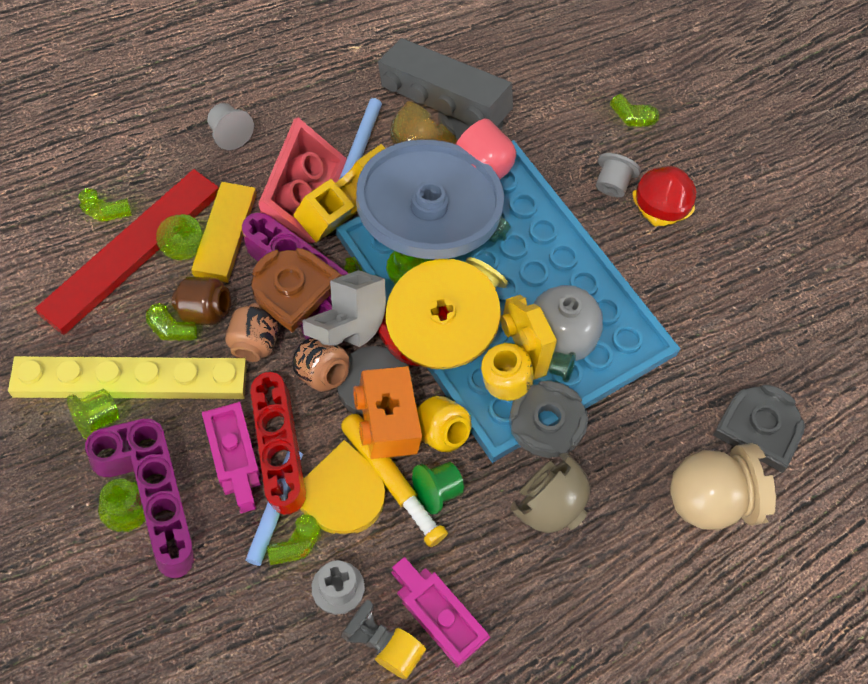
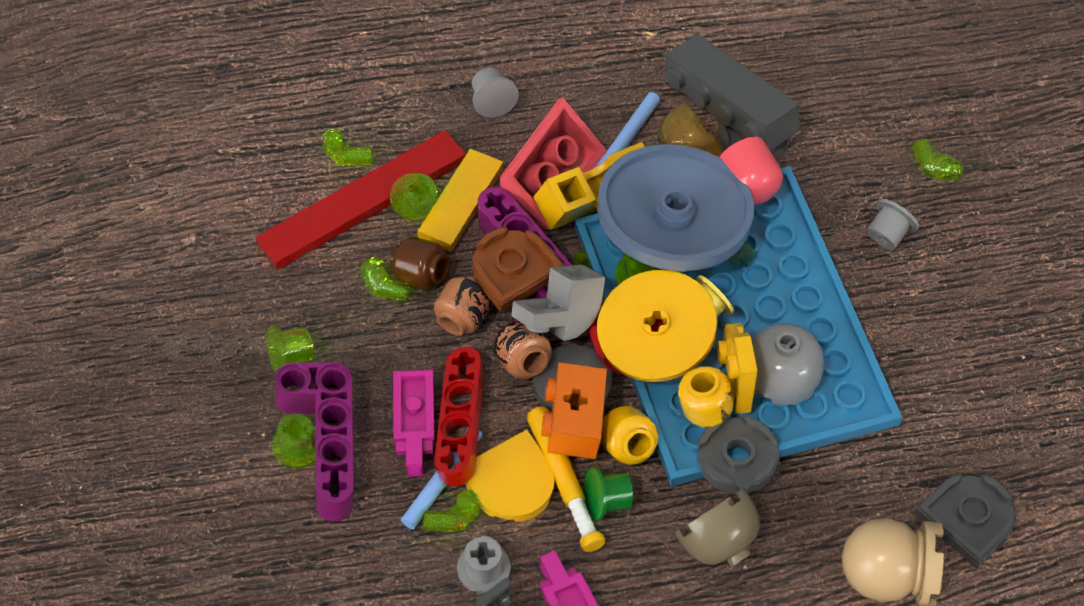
camera: 20 degrees right, 5 degrees down
light yellow plate [8,356,247,399] -> none
clear green piece [549,352,576,382] -> none
red hair [632,166,696,227] -> none

